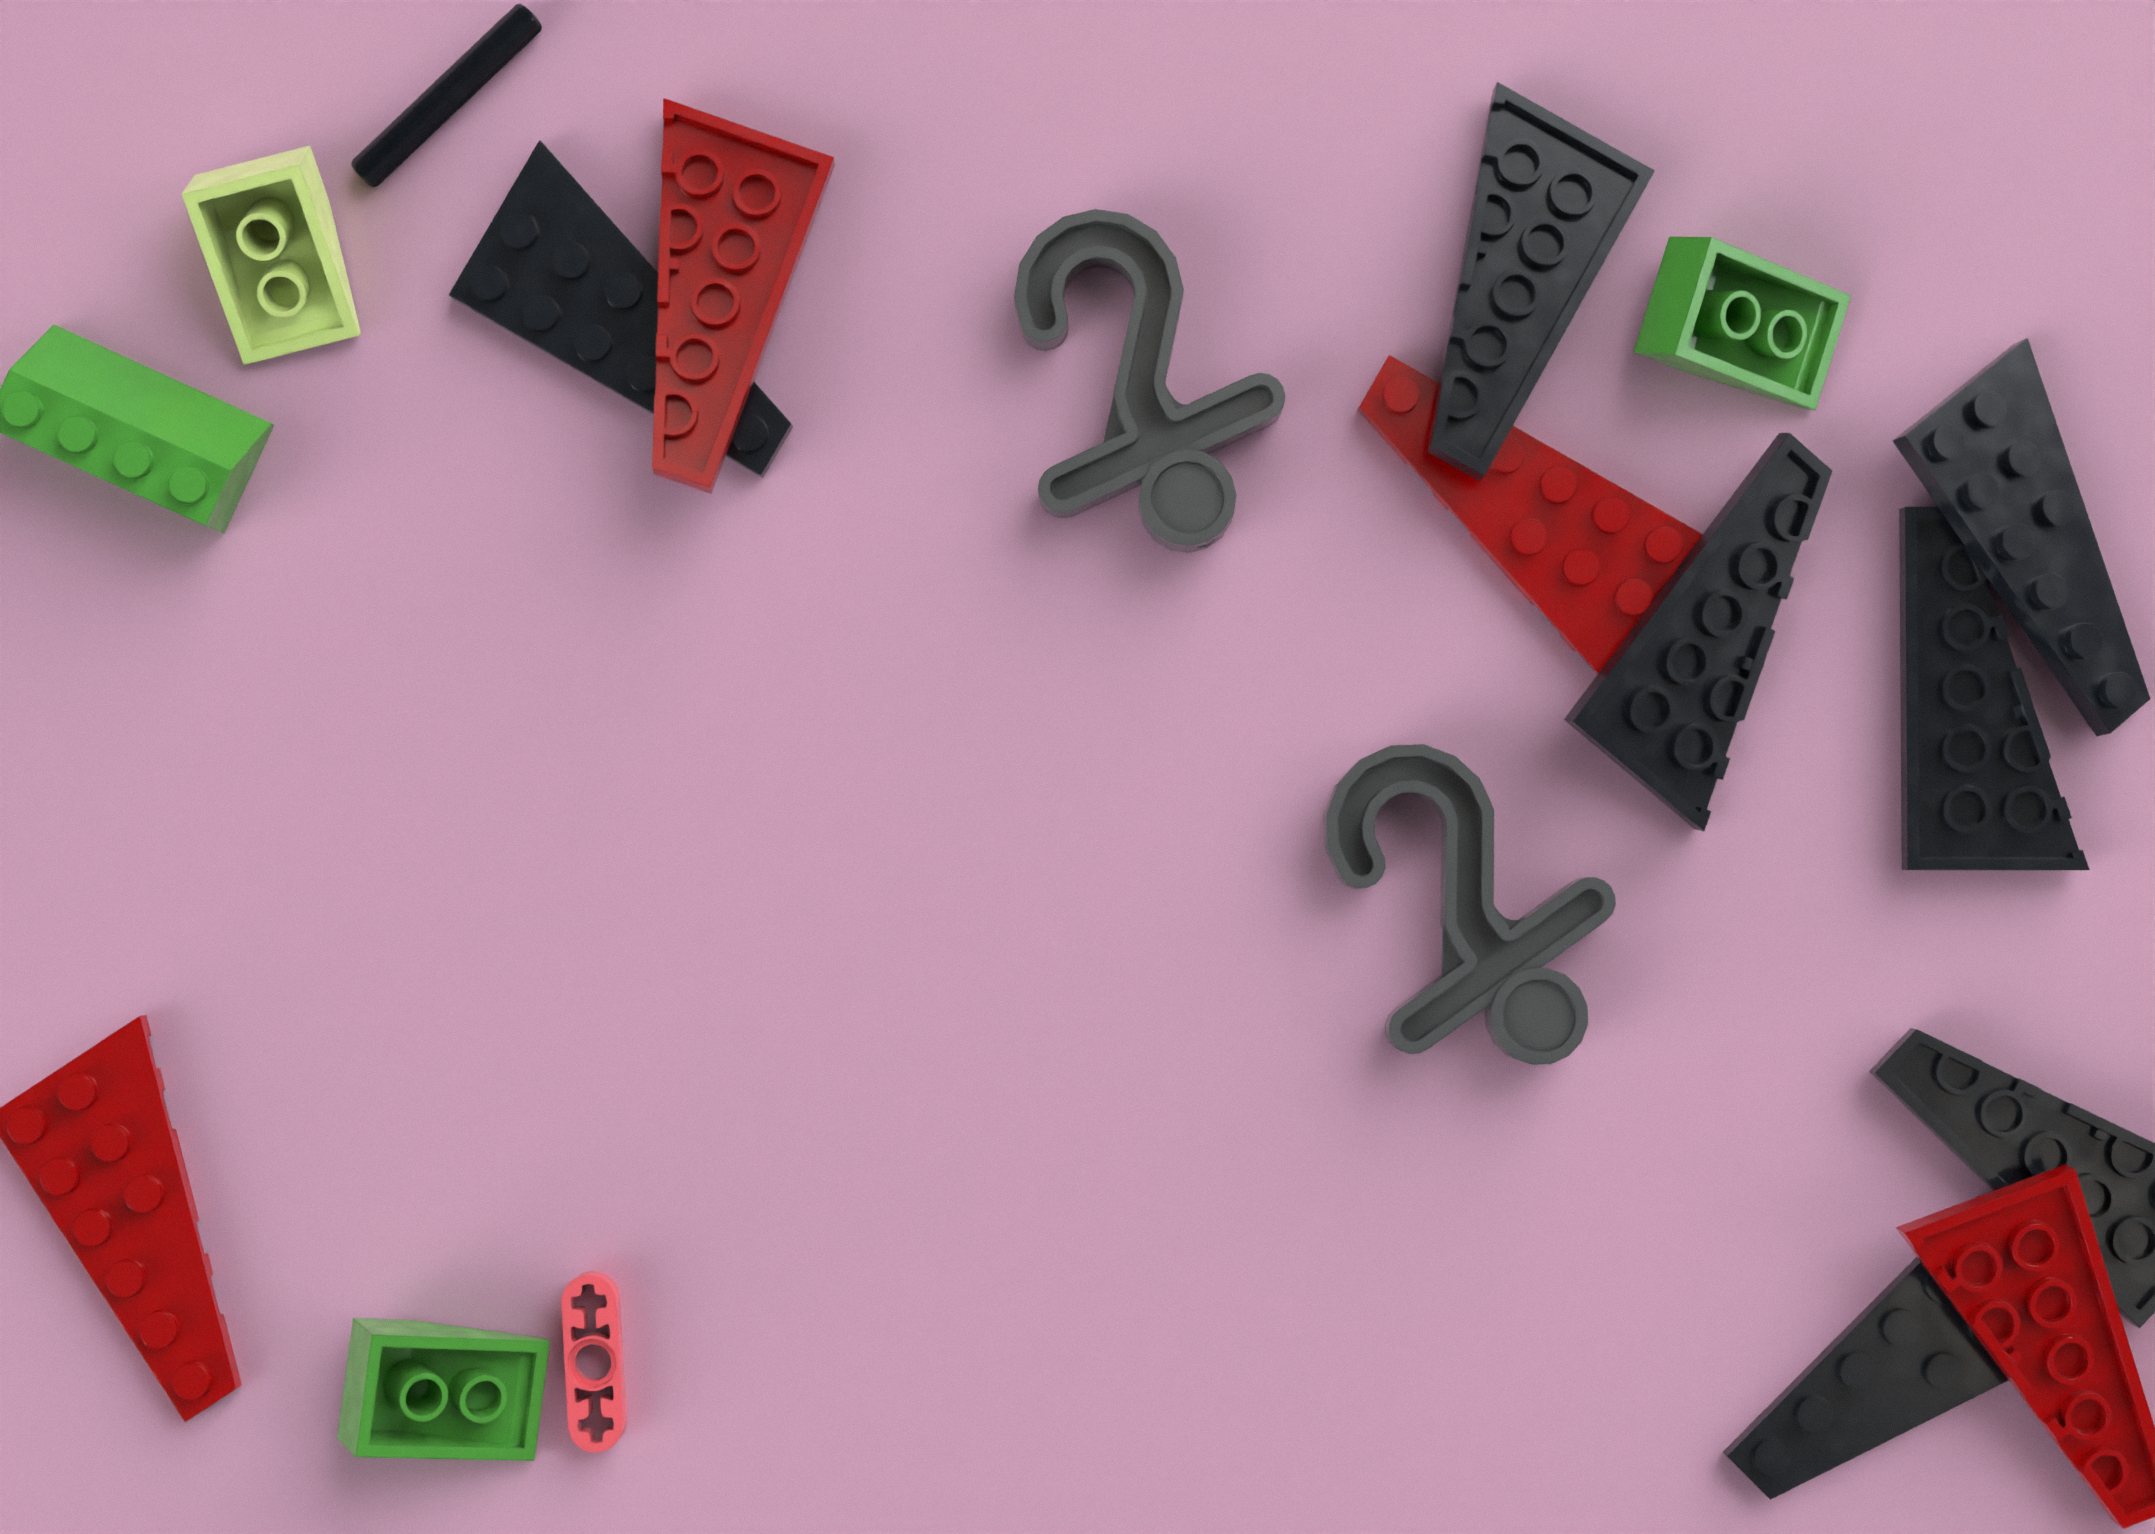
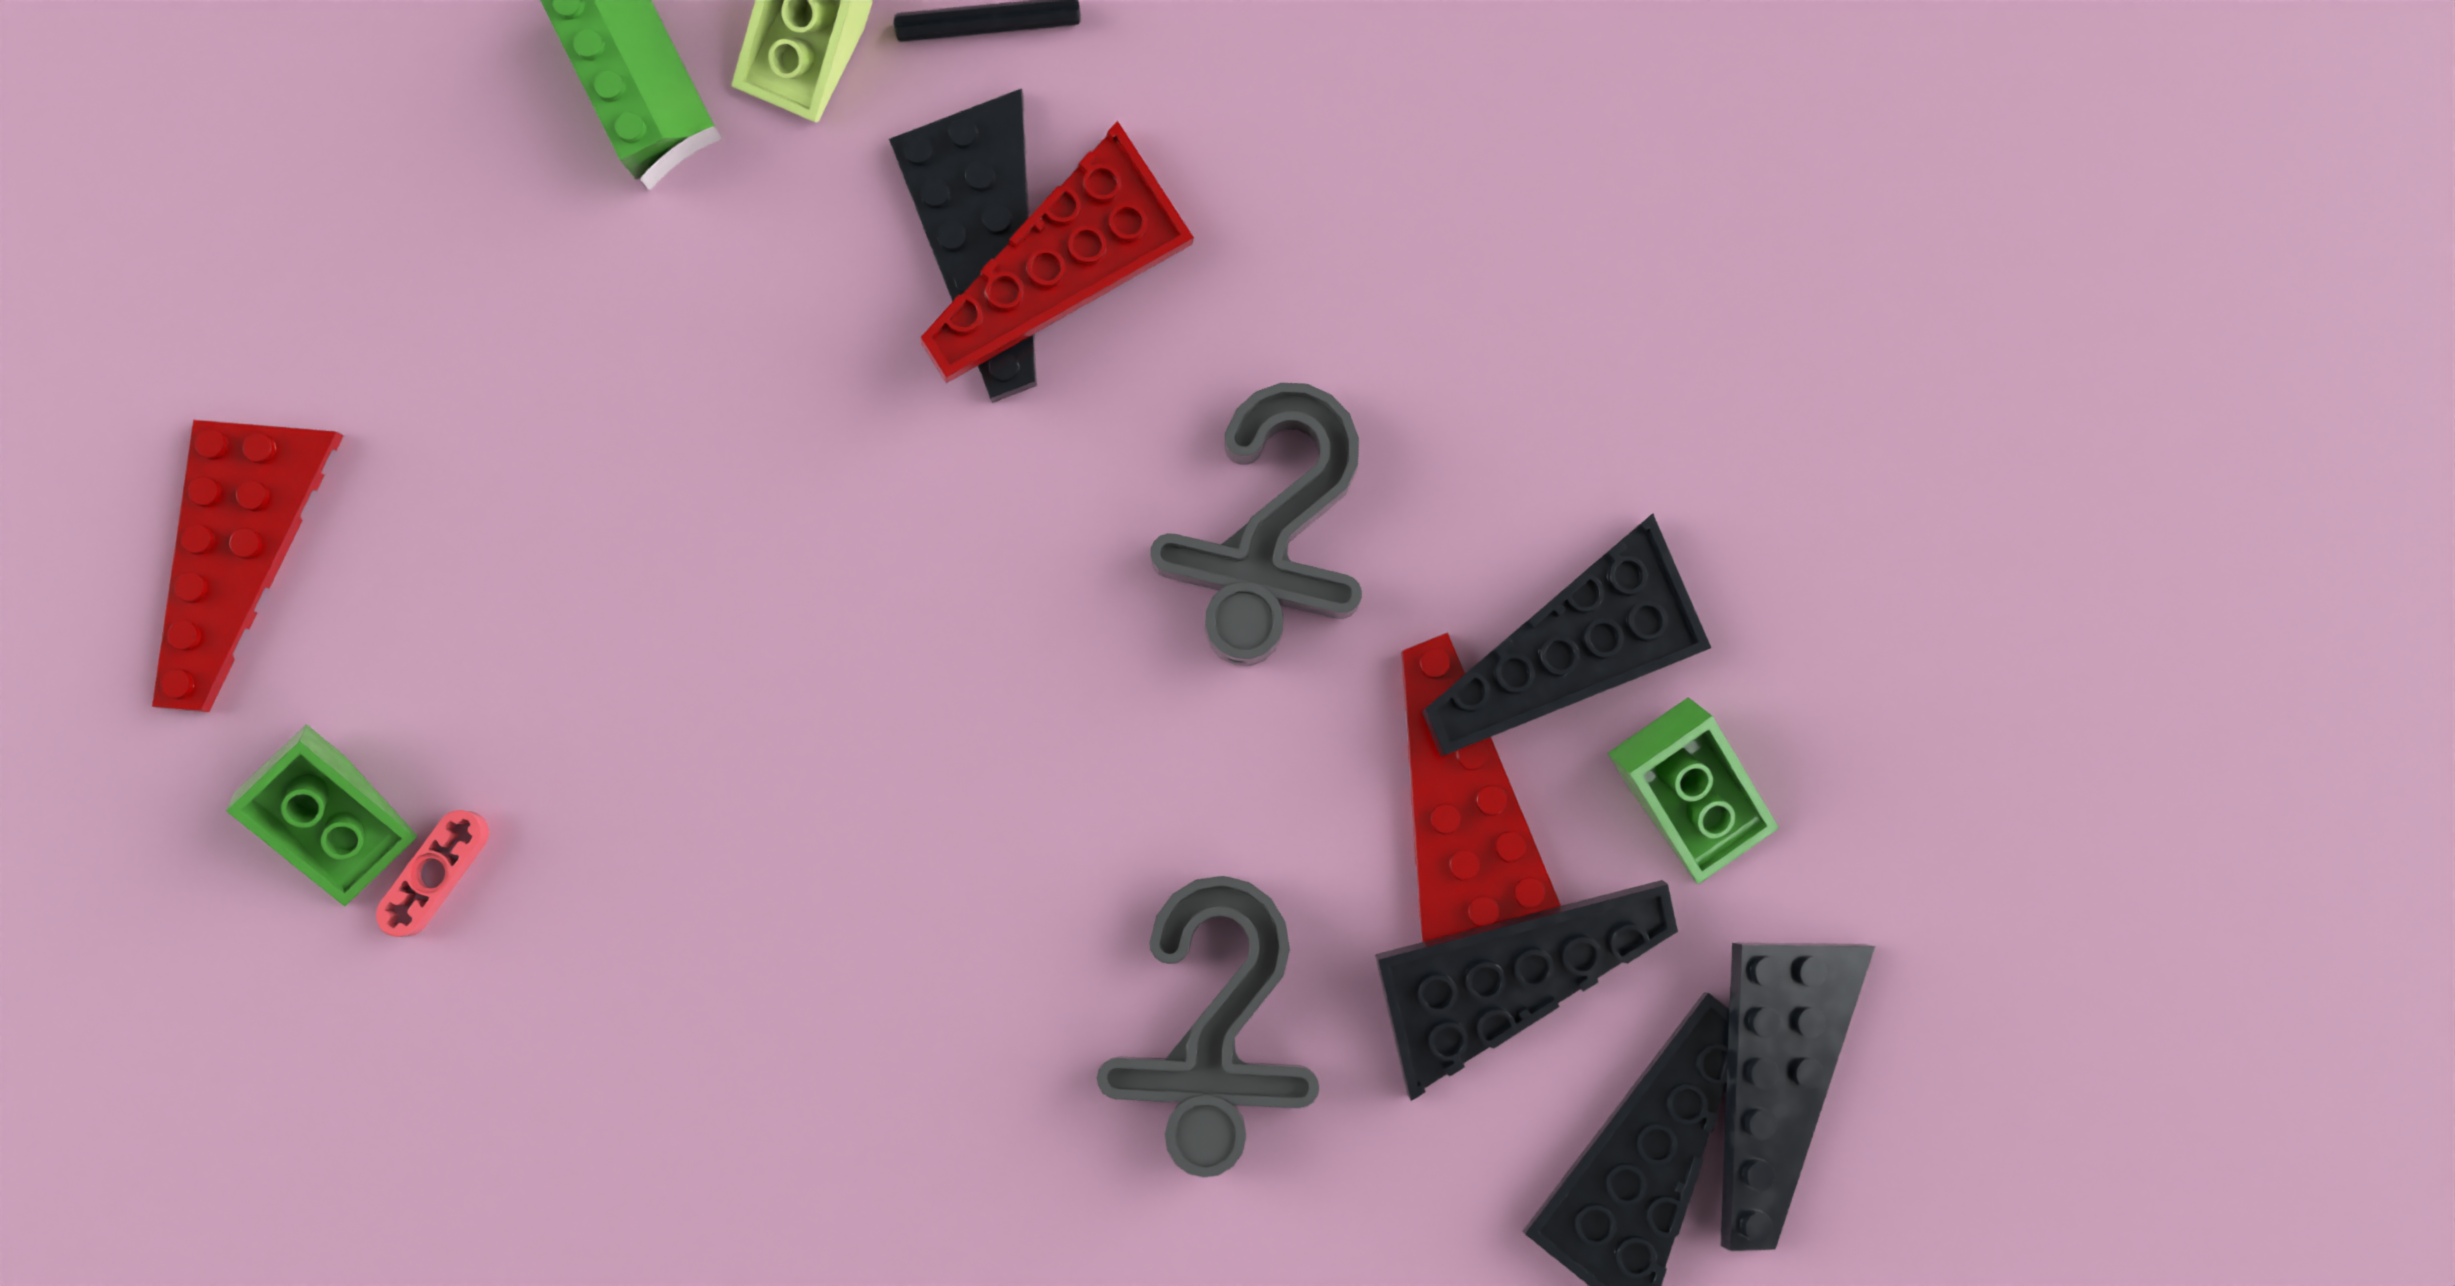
camera: 45 degrees right, 5 degrees down
none -> white sticker [641,127,722,190]

